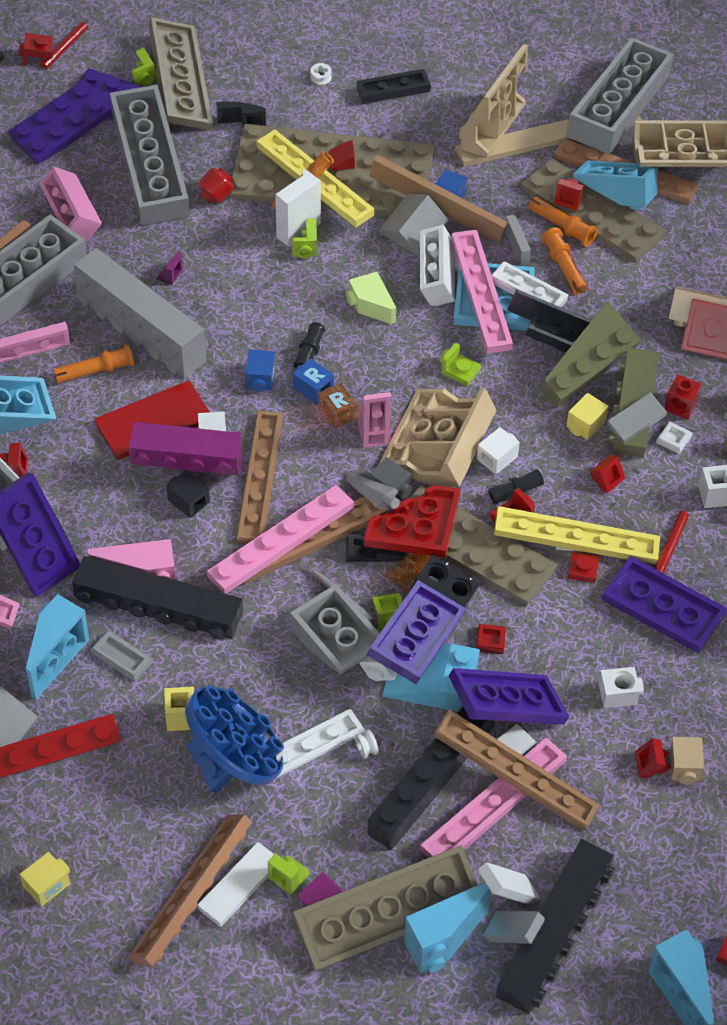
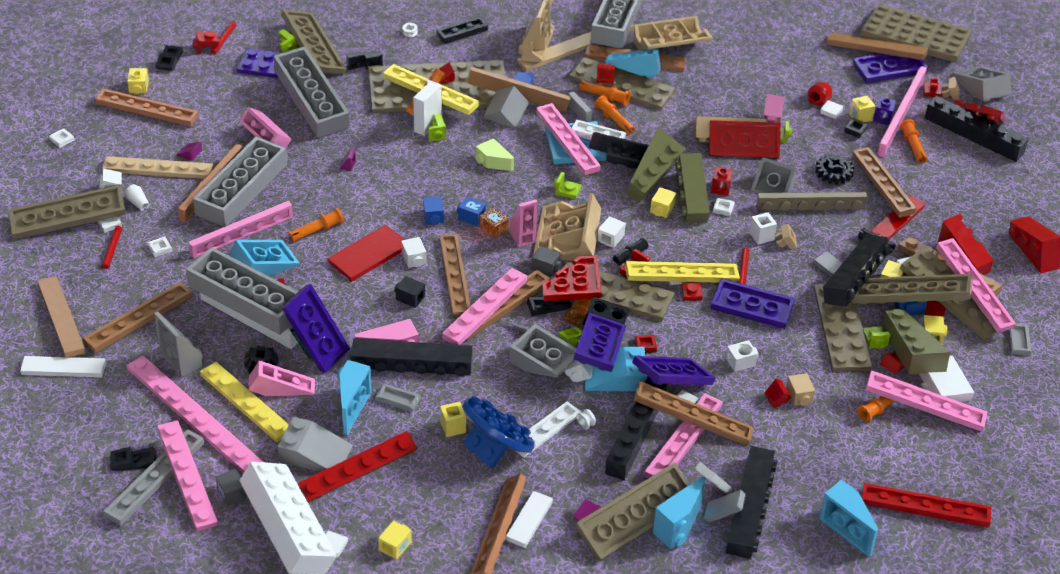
camera: 15 degrees left, 10 degrees down
dark purple plate [8,79,112,164] -> none
light grey brick [74,248,207,378] -> none
magenta slope [128,422,243,475] -> none
red head [198,167,234,204] -> none
lime bracket [267,853,310,895] -> none
black pin [293,322,325,369] -> none
light grey bar [346,471,400,509] -> none
white brick [420,225,455,306] -> none
red tile [589,454,626,493] -> none
light grey tile [607,392,667,444] -> none

